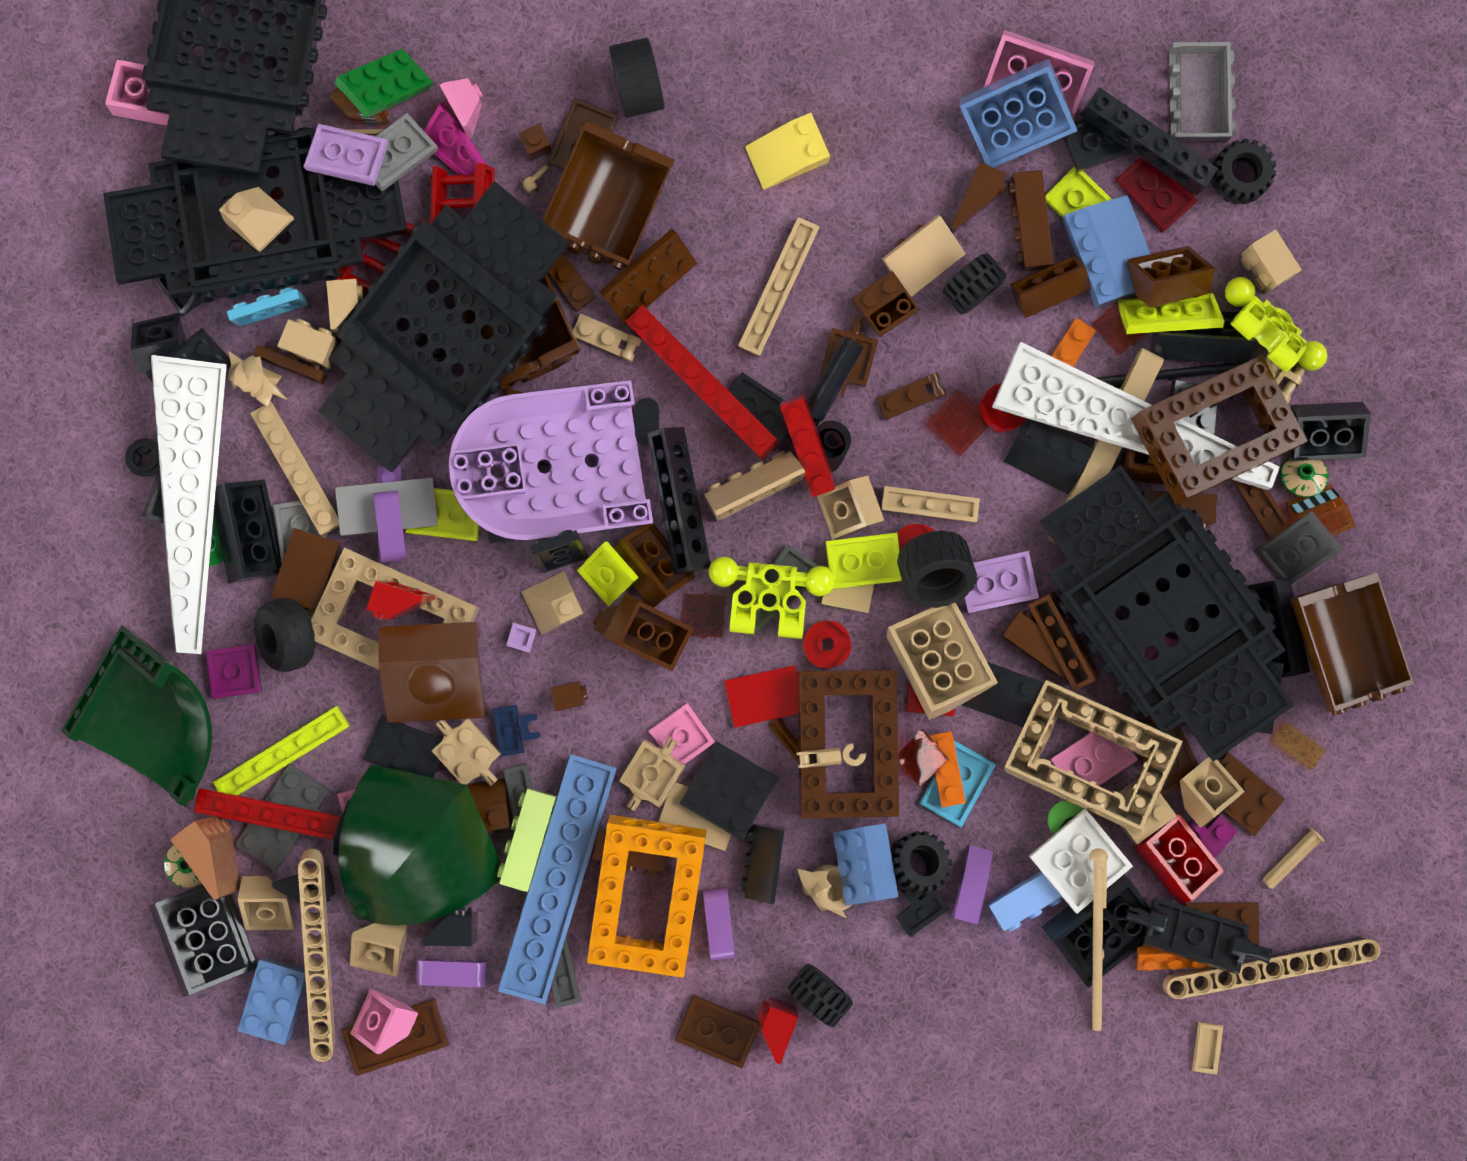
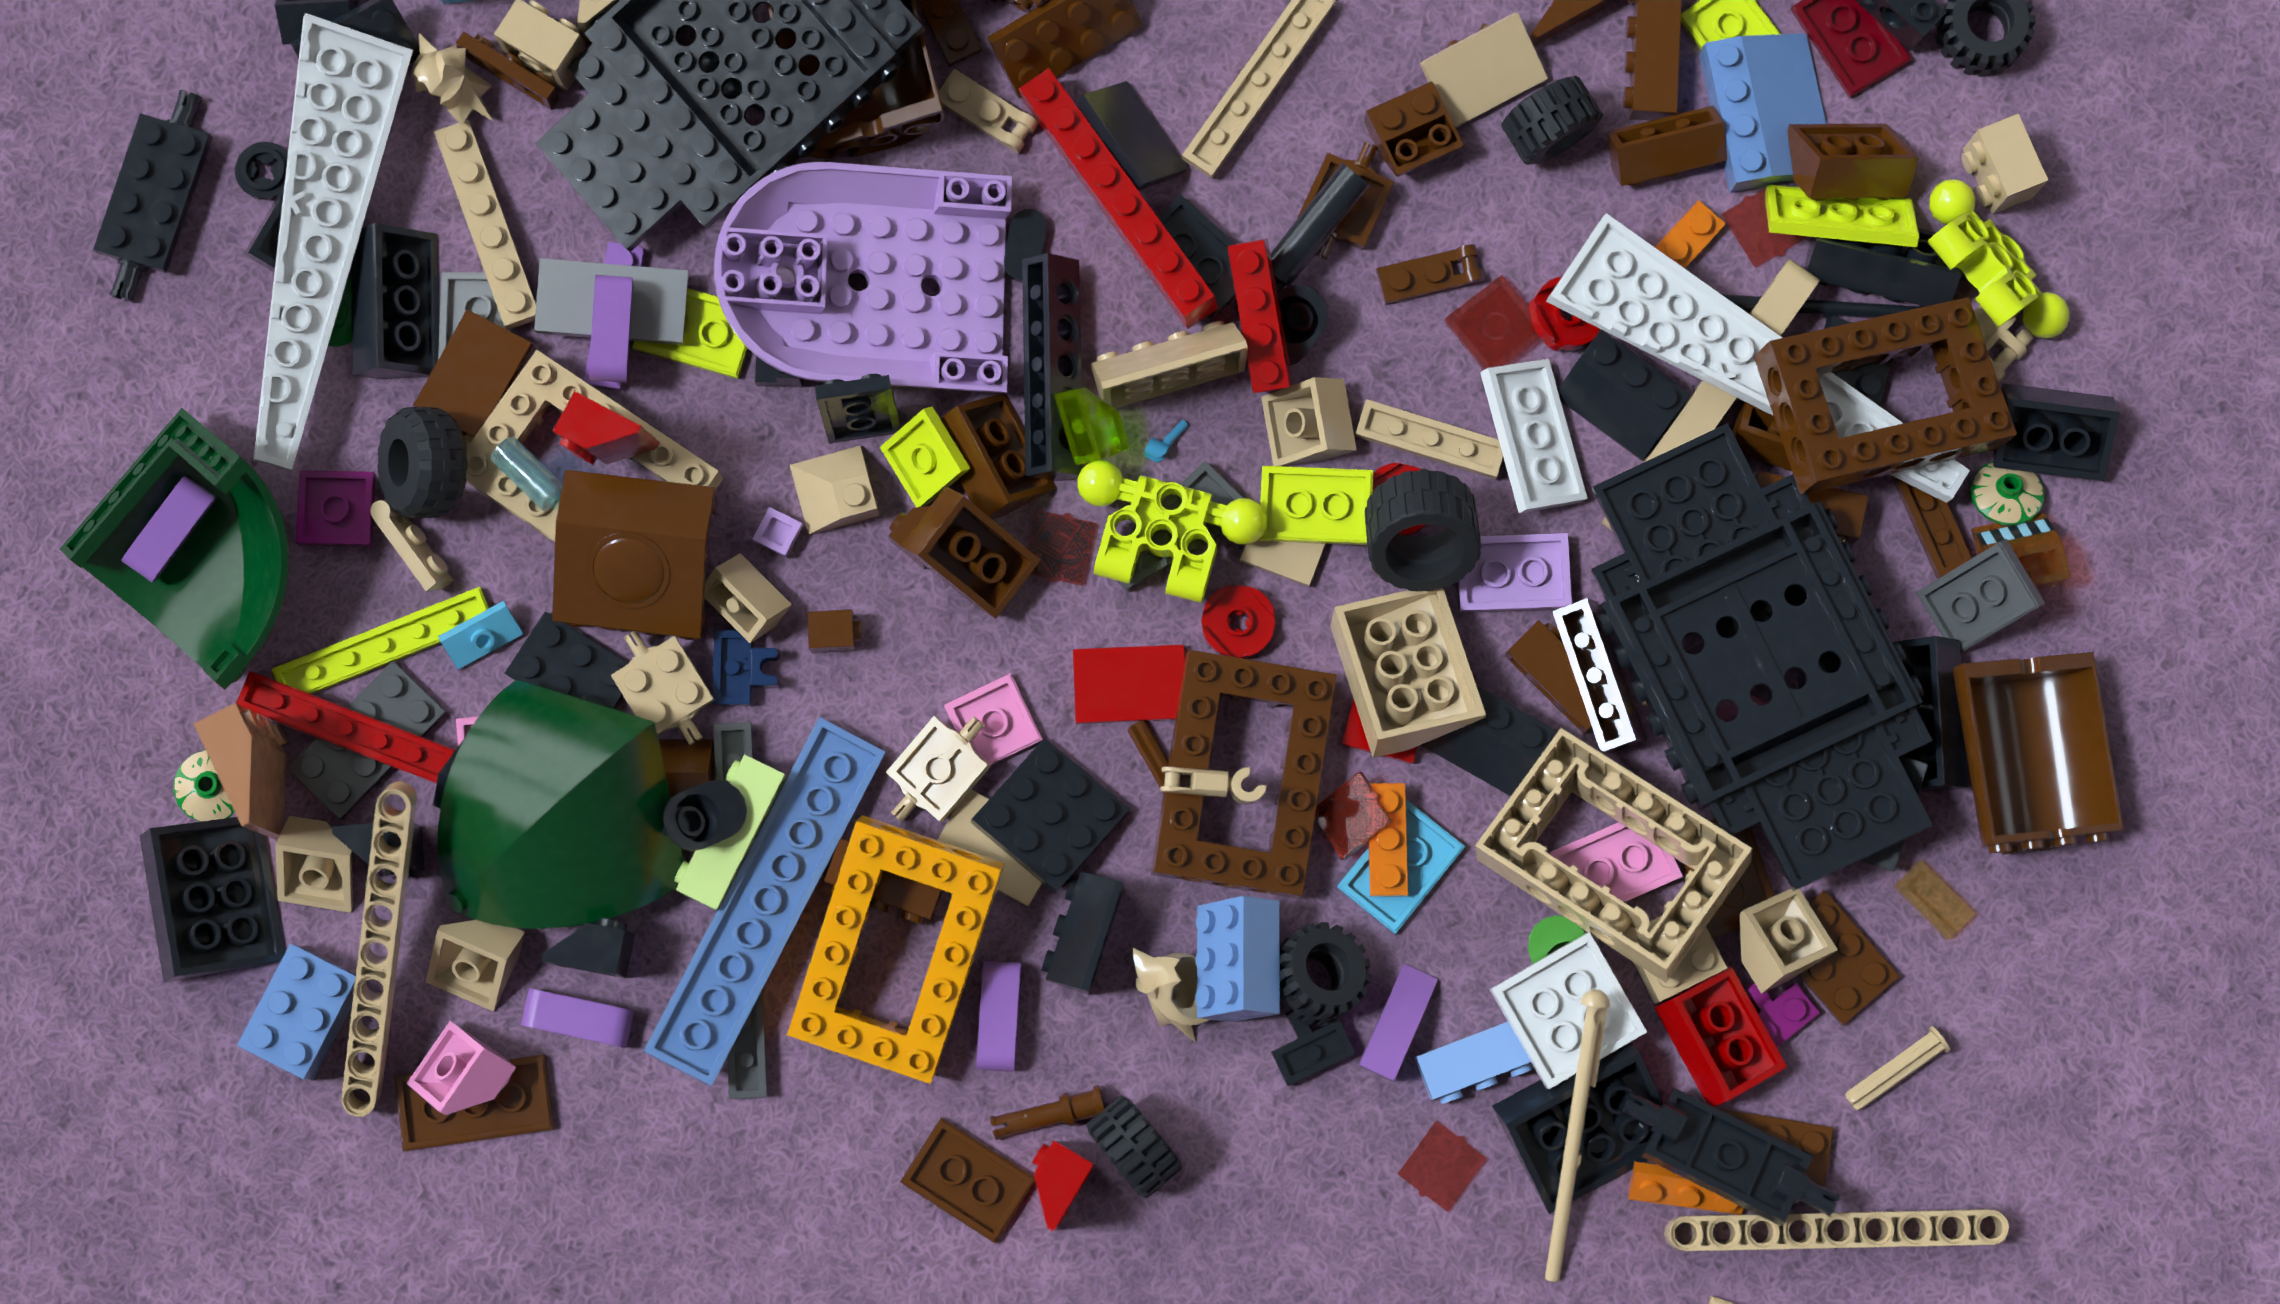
camera: 10 degrees right, 5 degrees down
none -> black plate [93,90,213,303]
none -> medium lavender beam [121,475,217,583]
none -> tan plate [370,500,454,592]
none -> medium azure plate [438,601,523,669]
none -> clear light blue piece [490,436,563,511]
none -> black piece [662,780,747,851]
none -> tan brick [704,553,792,643]
none -> reddish brown pin [990,1085,1105,1140]
none -> clear neon green slope [1054,387,1130,465]
none -> black tile [1076,81,1188,190]
none -> dark azure hand [1144,420,1189,463]
none -> clear red piece [1397,1121,1486,1212]
none -> white plate [1480,359,1588,513]

